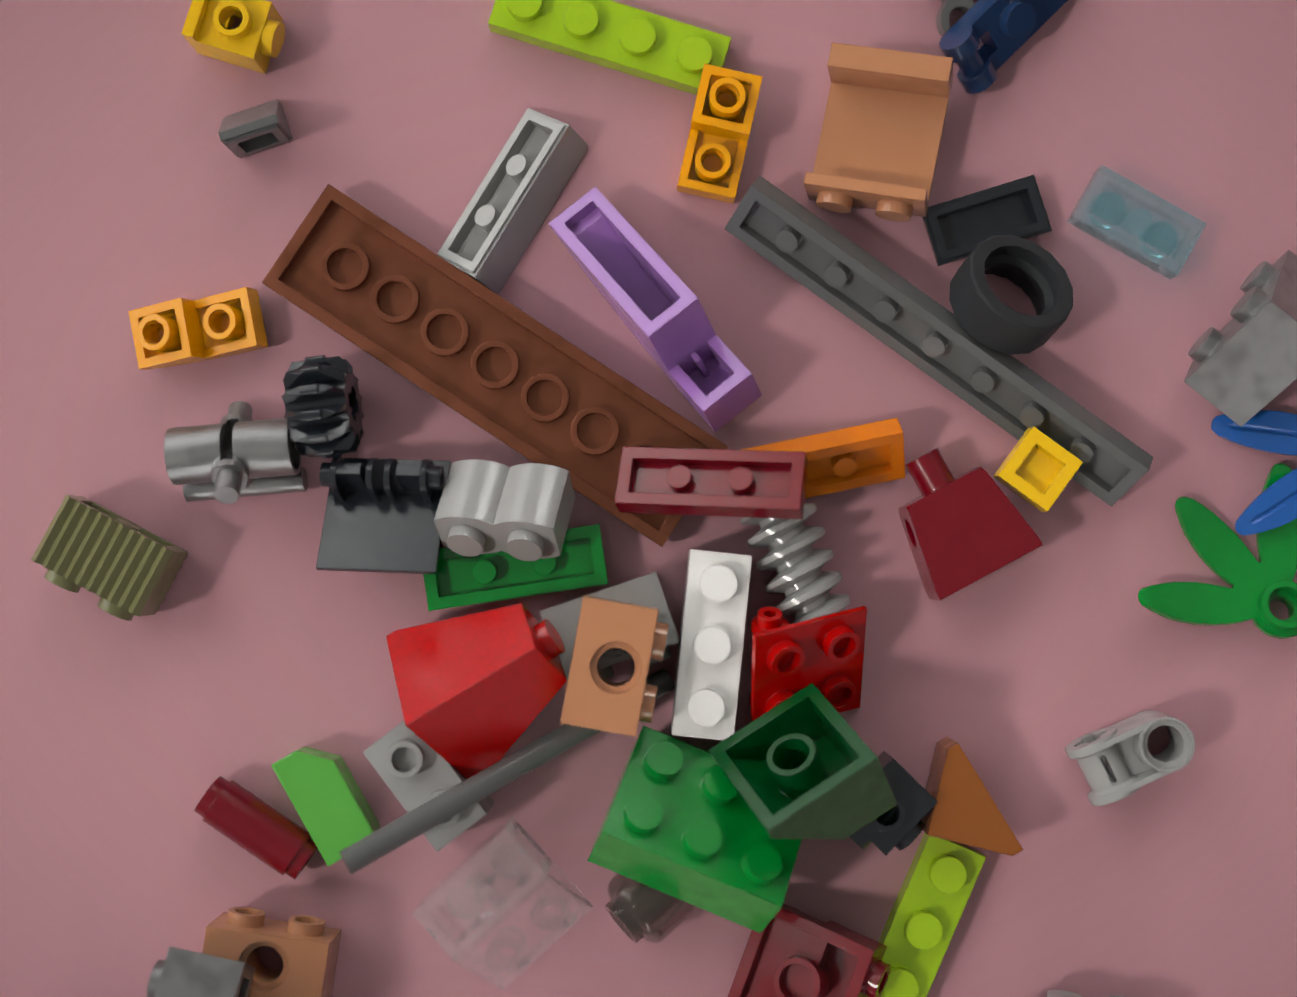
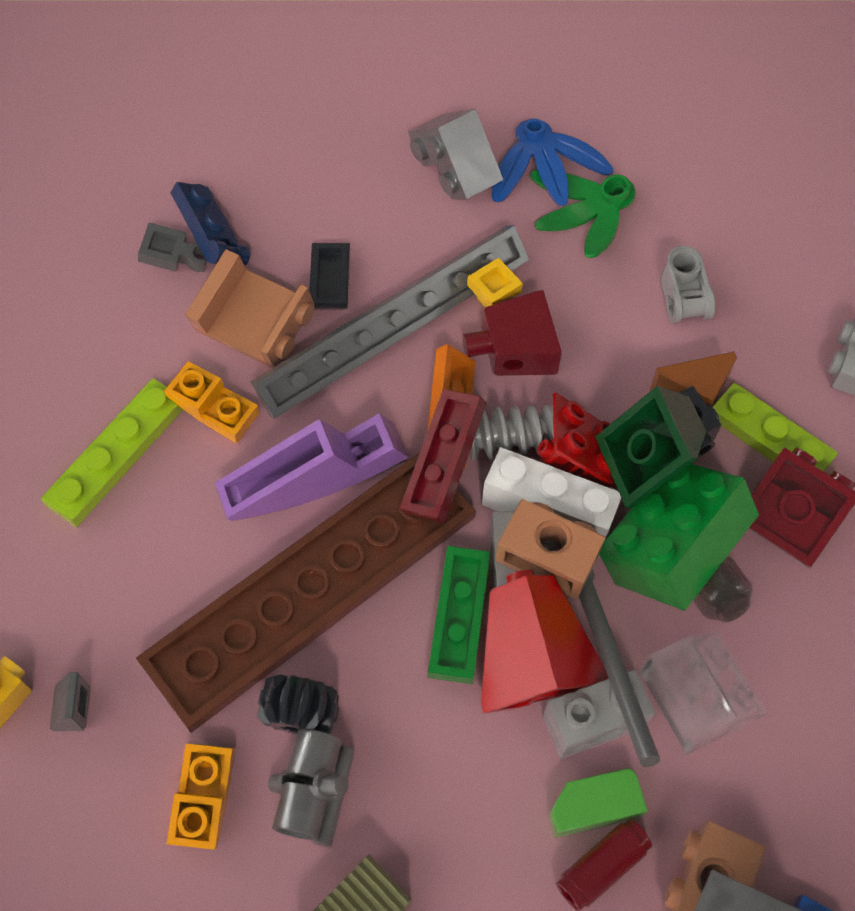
camera: 75 degrees left, 25 degrees down
black hinge [316,457,452,574] -> none
light grey brick [434,459,575,561] -> none
light grey slope [437,108,588,293] -> none
black tyre [949,235,1073,355] -> none
clear light blue plate [1067,165,1207,279] -> none

